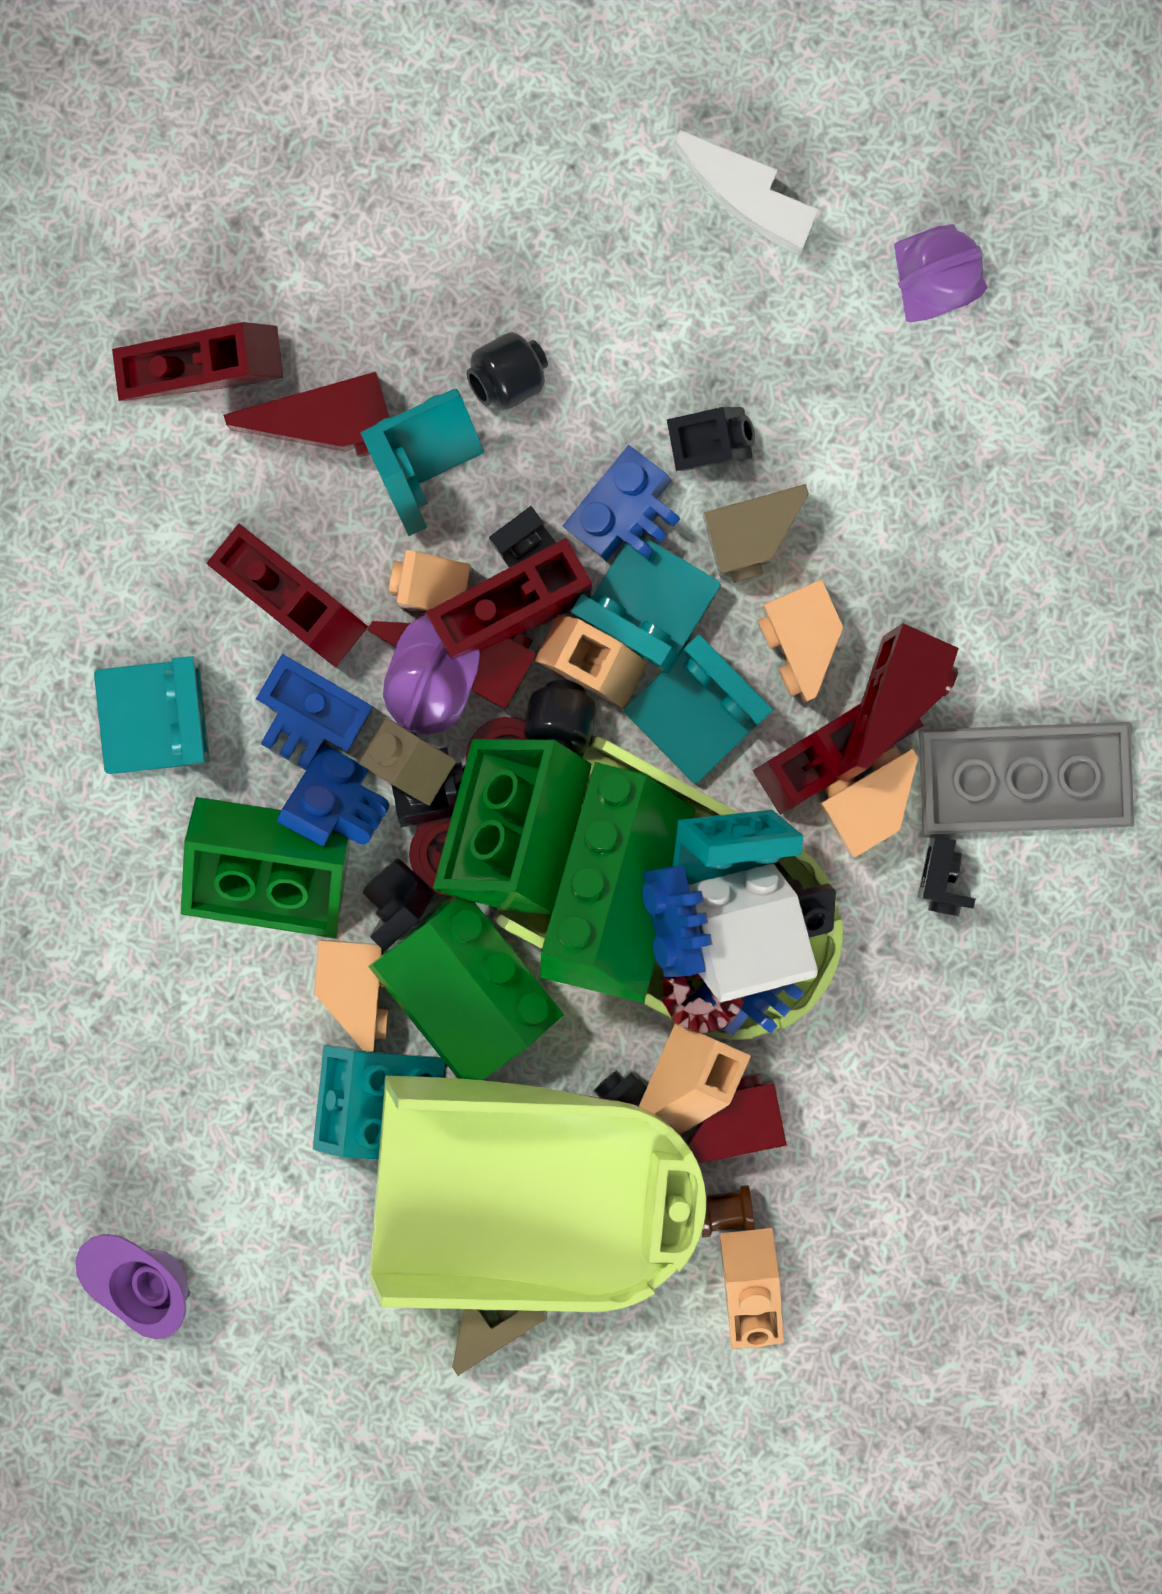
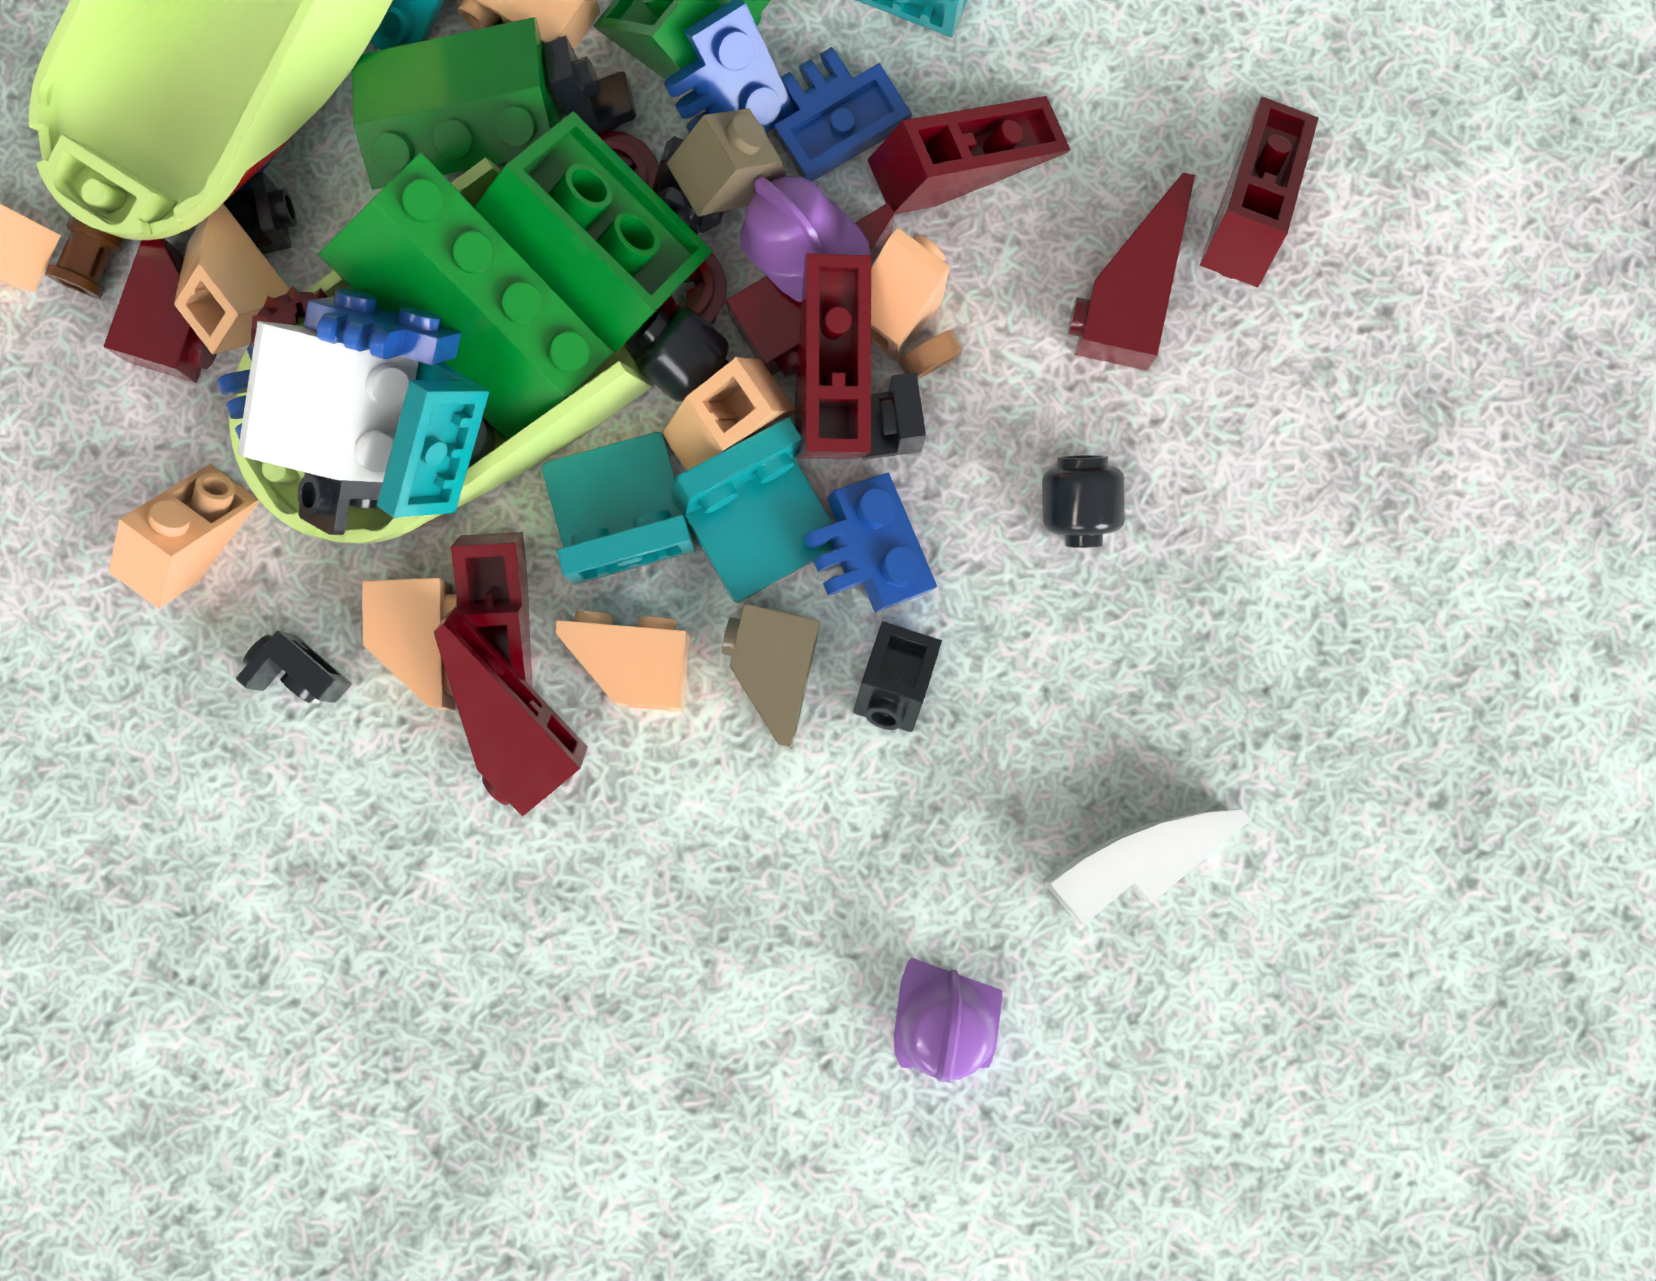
camera: 120 degrees right, 5 degrees down
teal bracket [360,389,484,537] -> none
light grey tile [919,722,1134,835] -> none
none -> light nougat slope [109,464,259,609]
none -> medium nougat tile [898,330,963,379]

